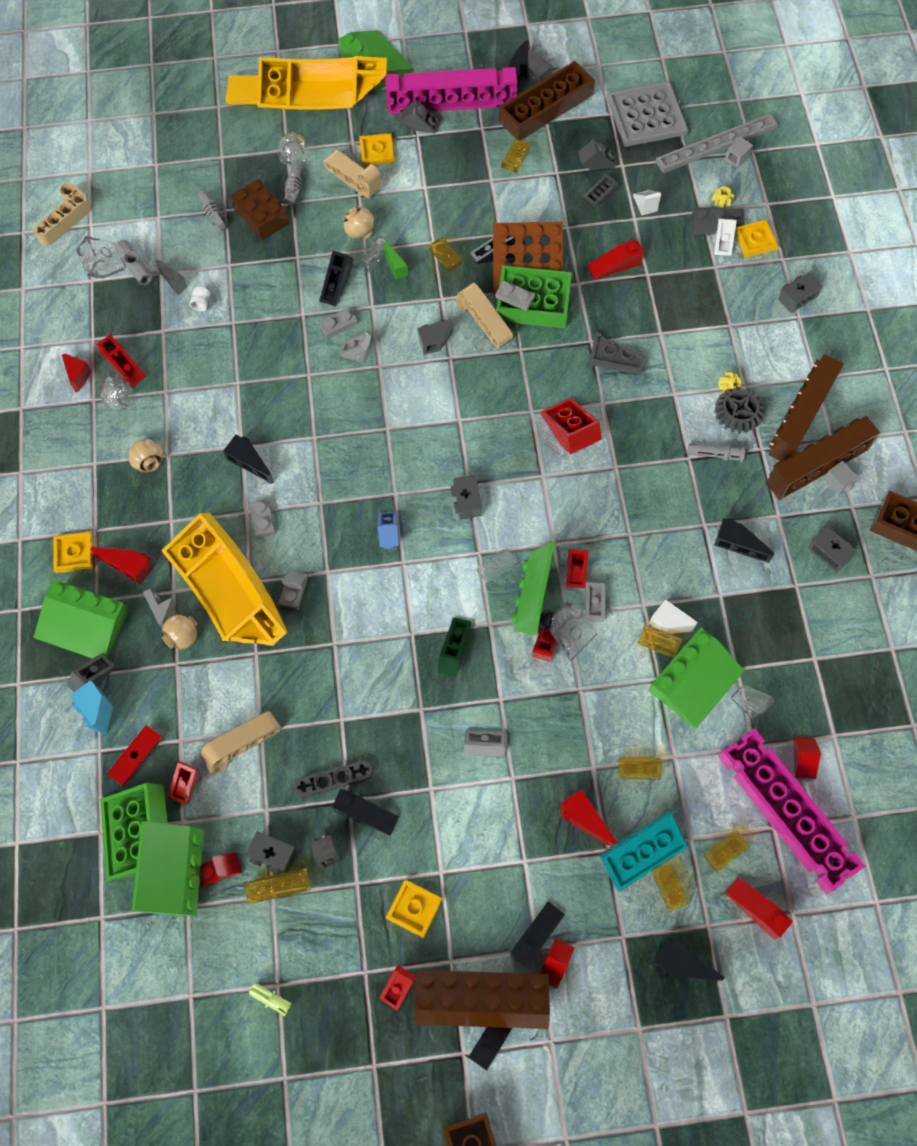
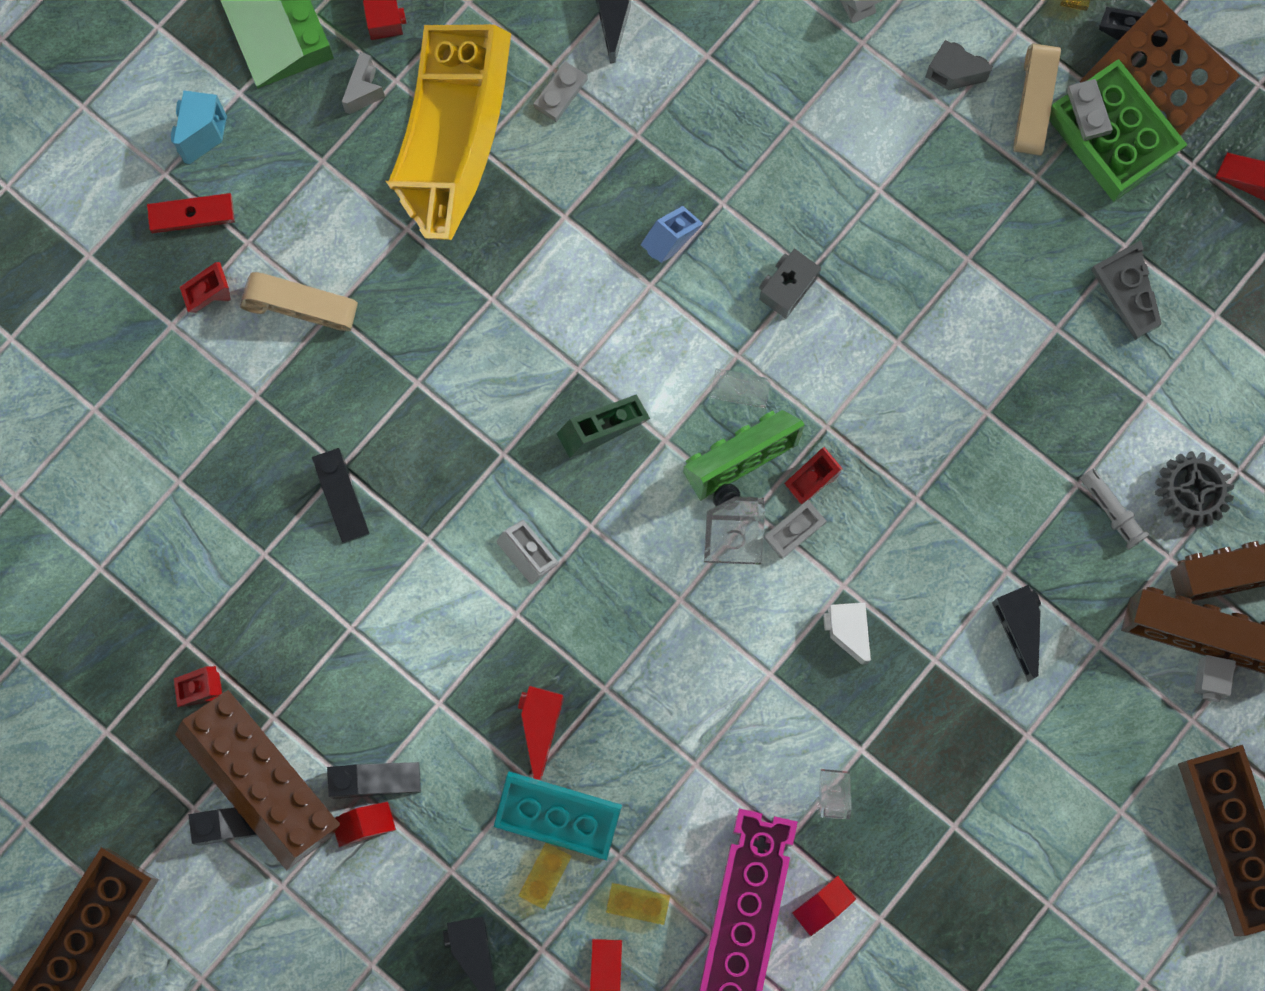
camera: 45 degrees right, 10 degrees up
flat silver slope [67,653,115,692] -> none
bright green slope [100,783,168,881] -> none
bright green slope [132,821,204,917] -> none
tan plant [161,615,198,650] -> none
red slope [200,853,242,888] -> none
clear yellow plate [244,868,311,904] -> none
dark grey brick [246,831,297,875] -> none
yellowish green axle [249,983,292,1016] -> none
light grey slope [279,570,309,610] -> none
dark grey beam [294,761,373,798] -> none
flat silver slope [310,834,341,870] -> none
yellow tile [386,879,443,938] -> none
red slope [532,628,559,662] -> none
red slope [540,398,602,454] -> none
clear yellow plate [618,757,661,780] -> none
clear yellow plate [637,624,682,658] -> none
bright green slope [648,627,745,729] -> none
light yellow gear [719,372,742,393] -> none
dark grey brick [808,526,857,573] -> none

